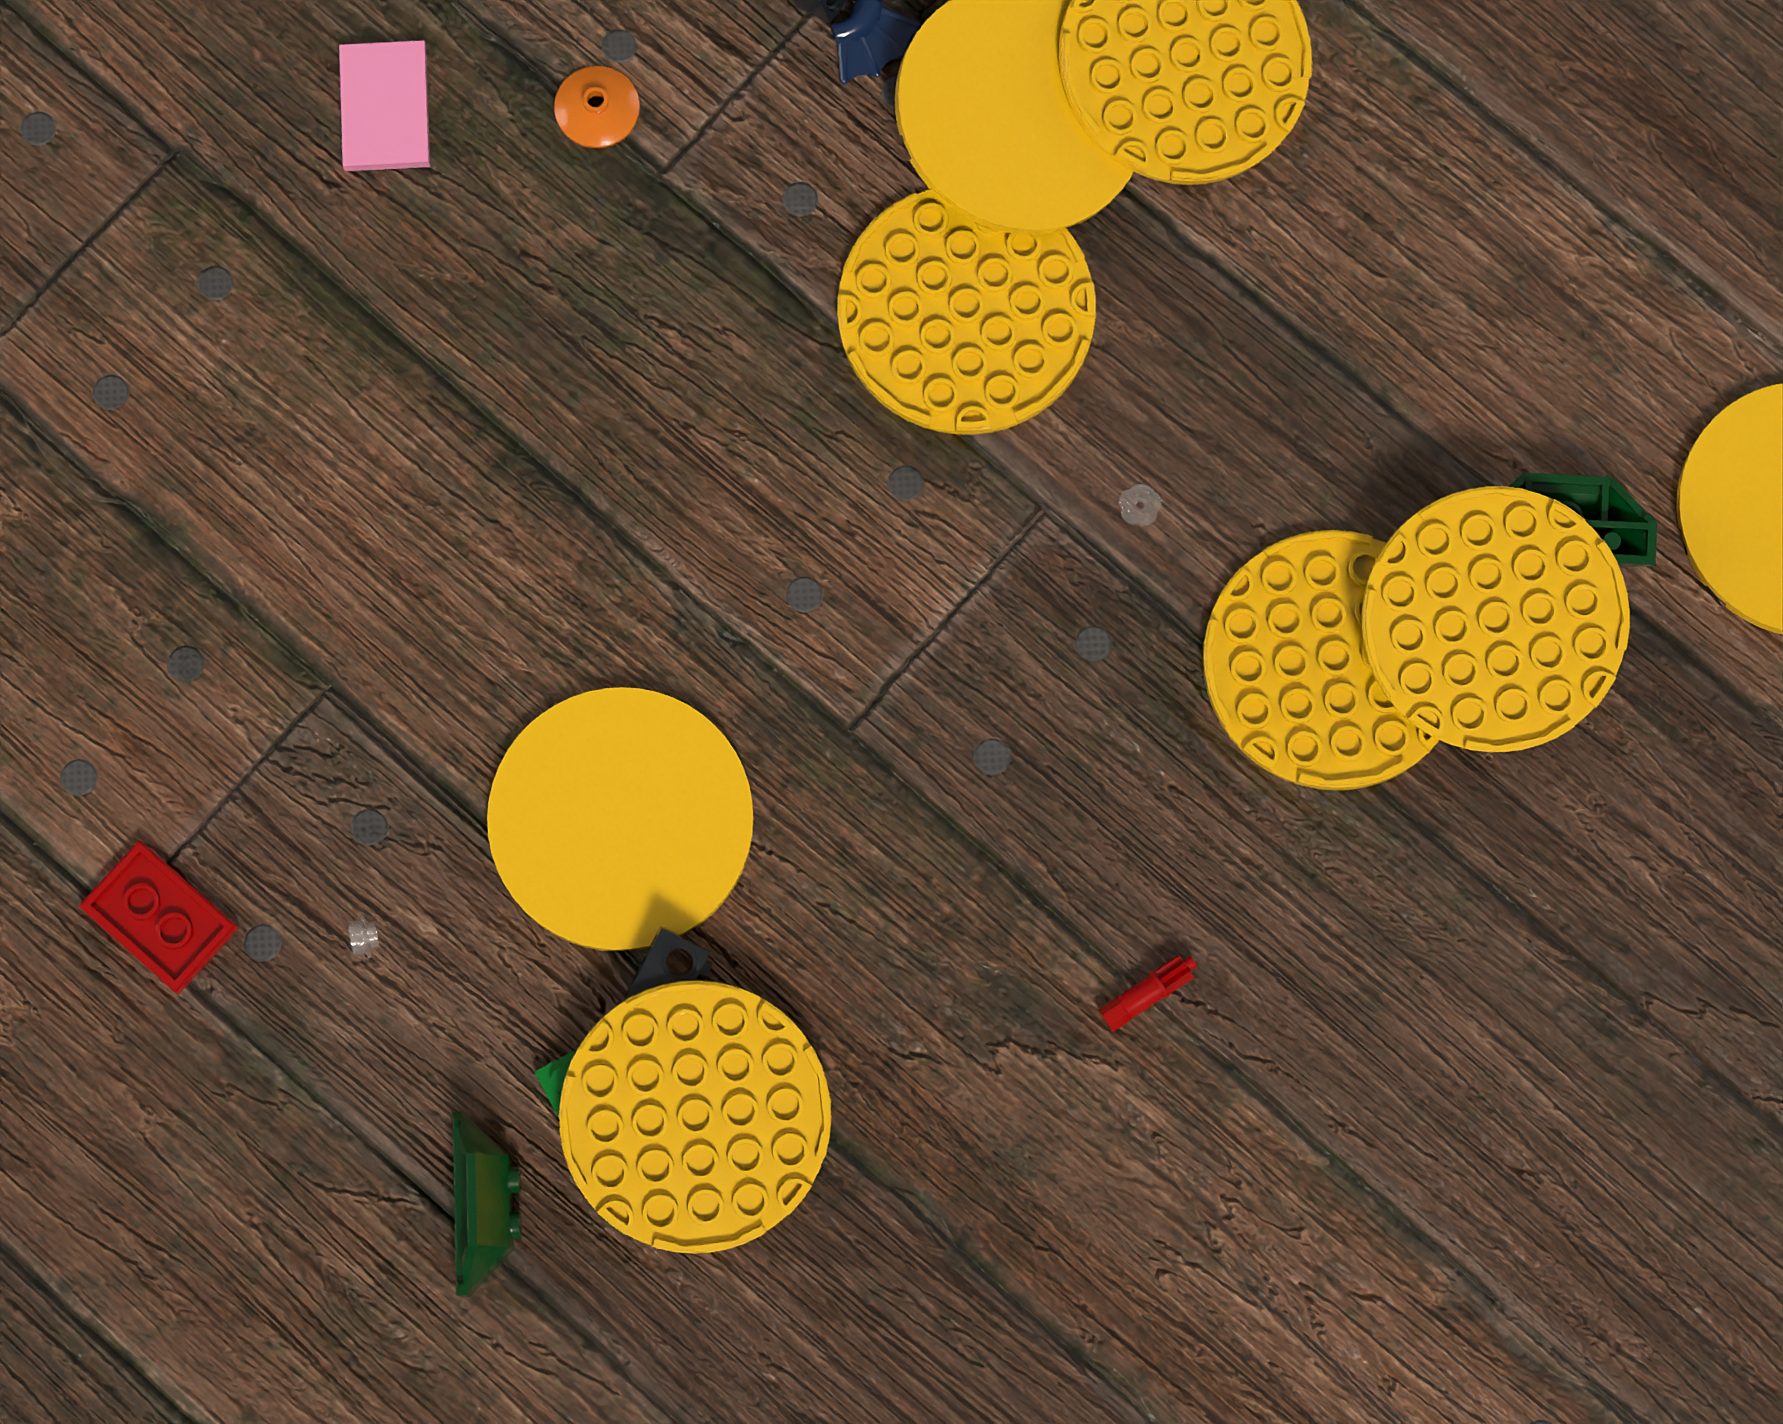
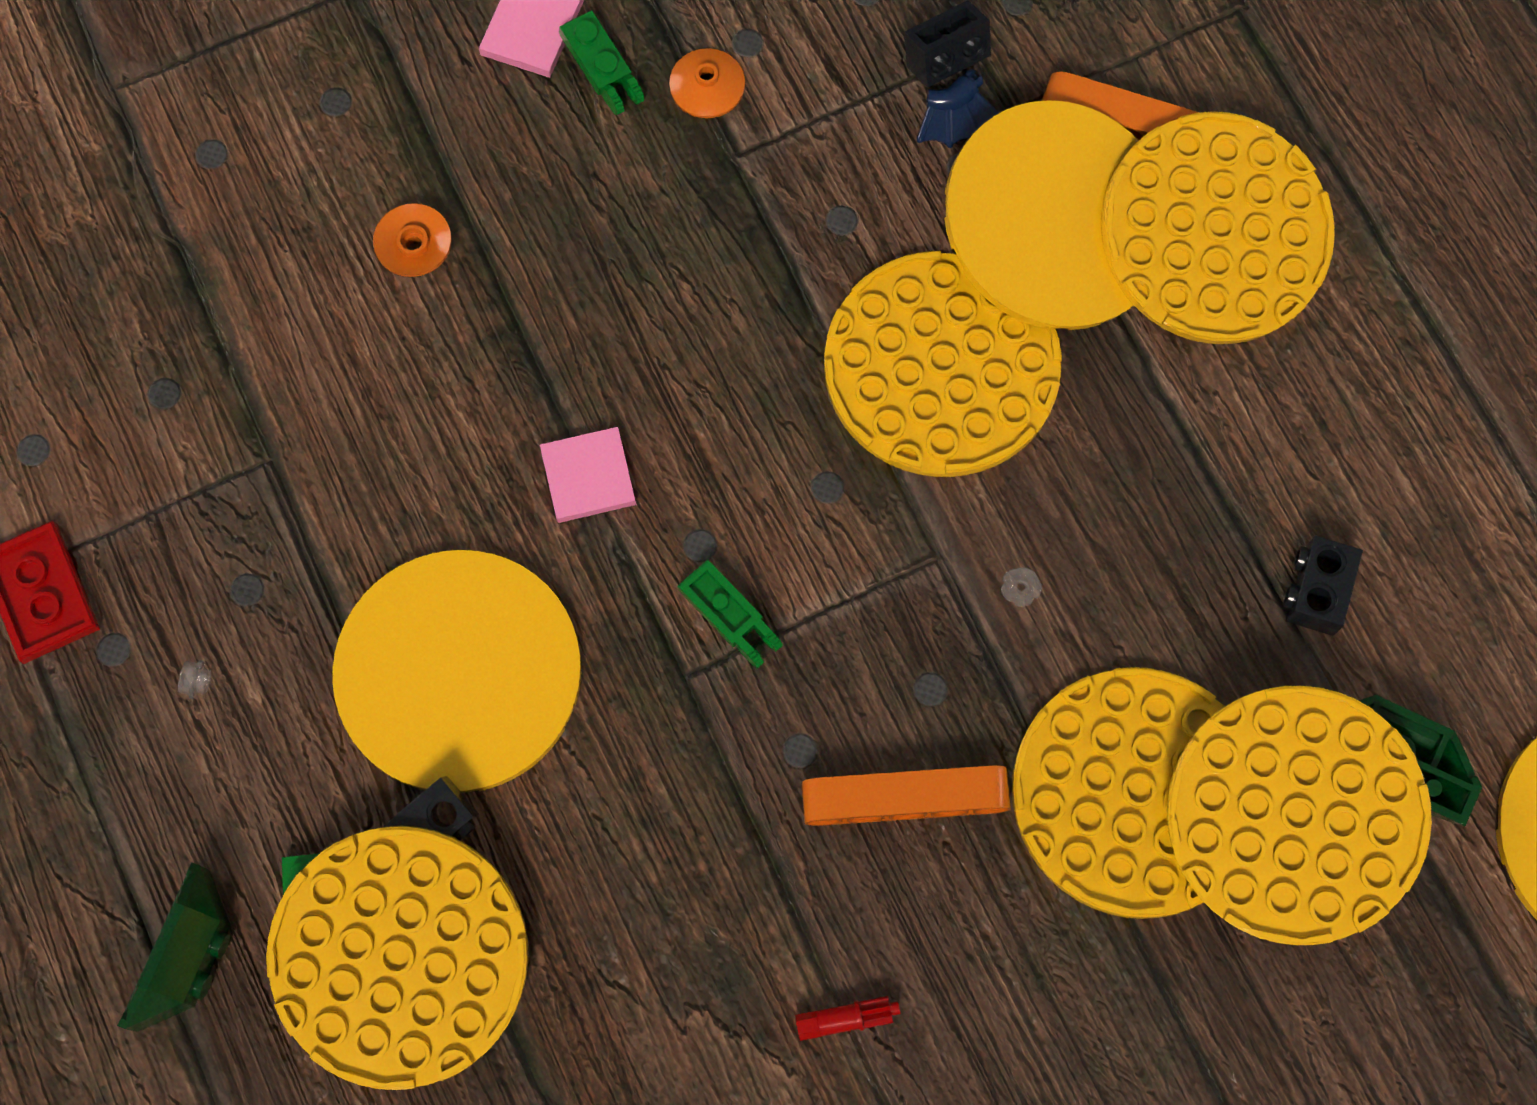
camera: 25 degrees right, 5 degrees down
none -> orange dish [373,203,452,277]
none -> bright pink tile [540,427,636,523]
none -> green hinge [559,10,645,115]
none -> green hinge [677,559,783,668]
none -> orange beam [801,765,1011,826]
none -> black brick [1283,536,1363,636]

